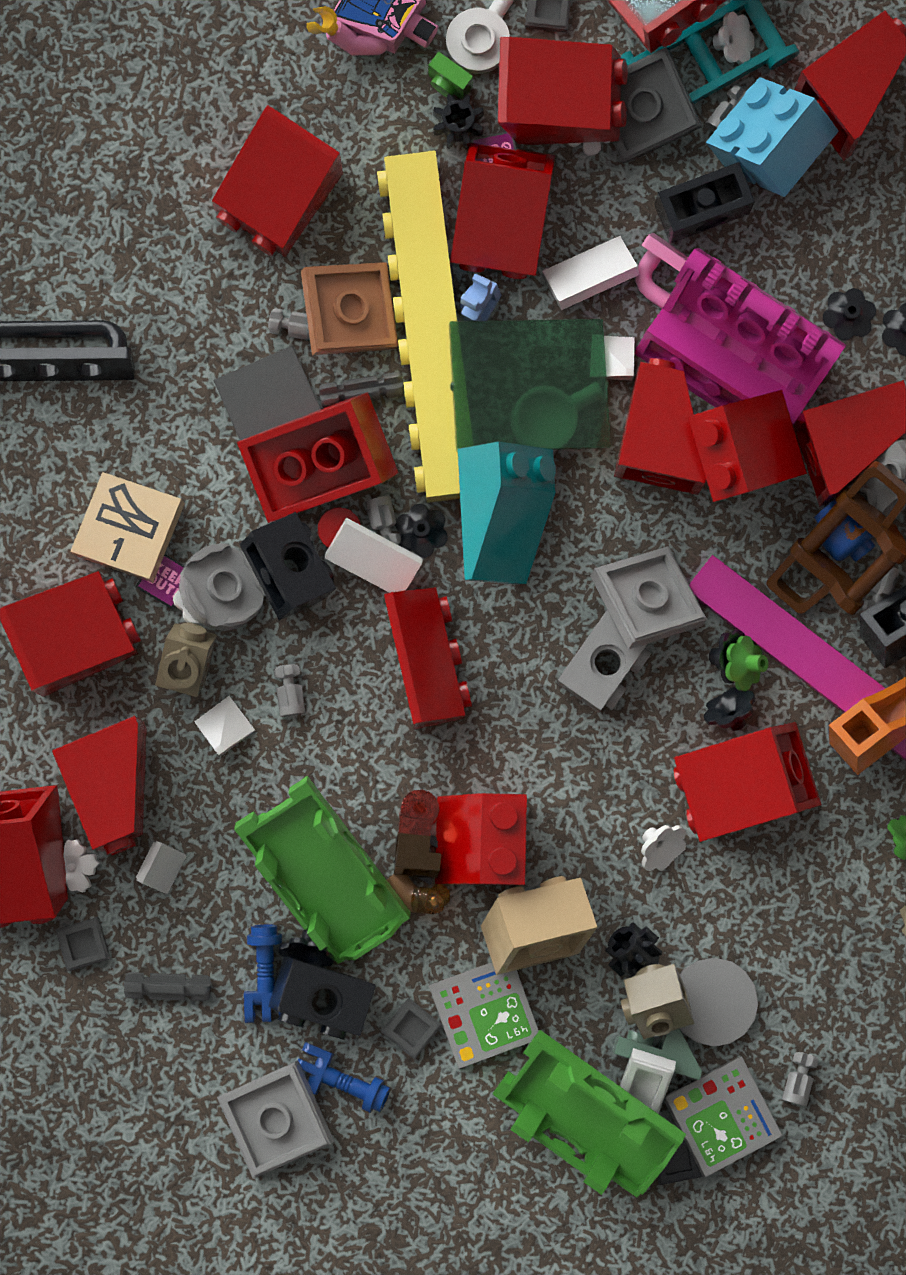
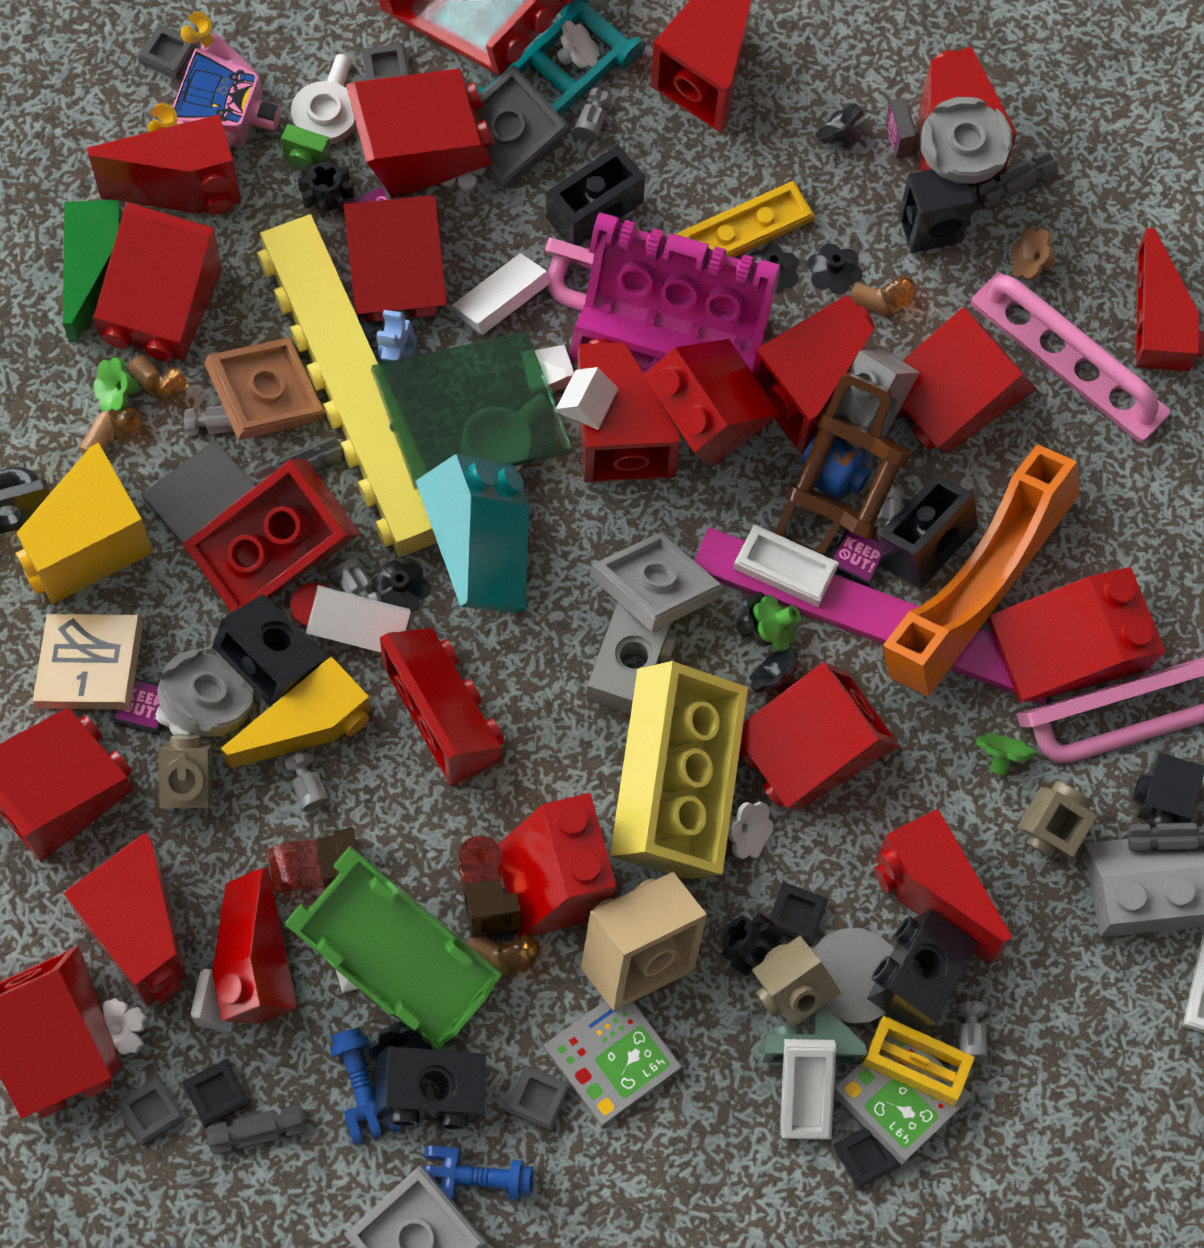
camera: 20 degrees left, 15 degrees down
white slope [195,696,255,757] -> none
bright green piece [492,1030,686,1197] -> none
medium azure piece [706,77,839,197] -> none
none -> yellow slope [16,443,153,604]
none -> green slope [63,200,123,342]
none -> arm [78,407,143,454]
none -> red slope [86,114,241,215]
none -> bright green plant [93,357,139,414]
none -> clear orange arm [127,354,188,400]
none -> black tile [182,1059,250,1128]
none -> red slope [212,867,297,1024]
none -> yellow slope [221,656,371,768]
none -> clear red leg [267,827,358,893]
none -> white slope [556,367,618,430]
none -> light yellow brick [610,661,748,879]
none -> yellow tile [676,181,815,258]
none -> white tile [733,524,839,607]
none -> black tile [769,882,829,946]
none -> tile [831,529,883,587]
none -> yellow tile [862,1016,975,1106]
none -> black brick [867,909,978,1031]
none -> red slope [874,809,1013,965]

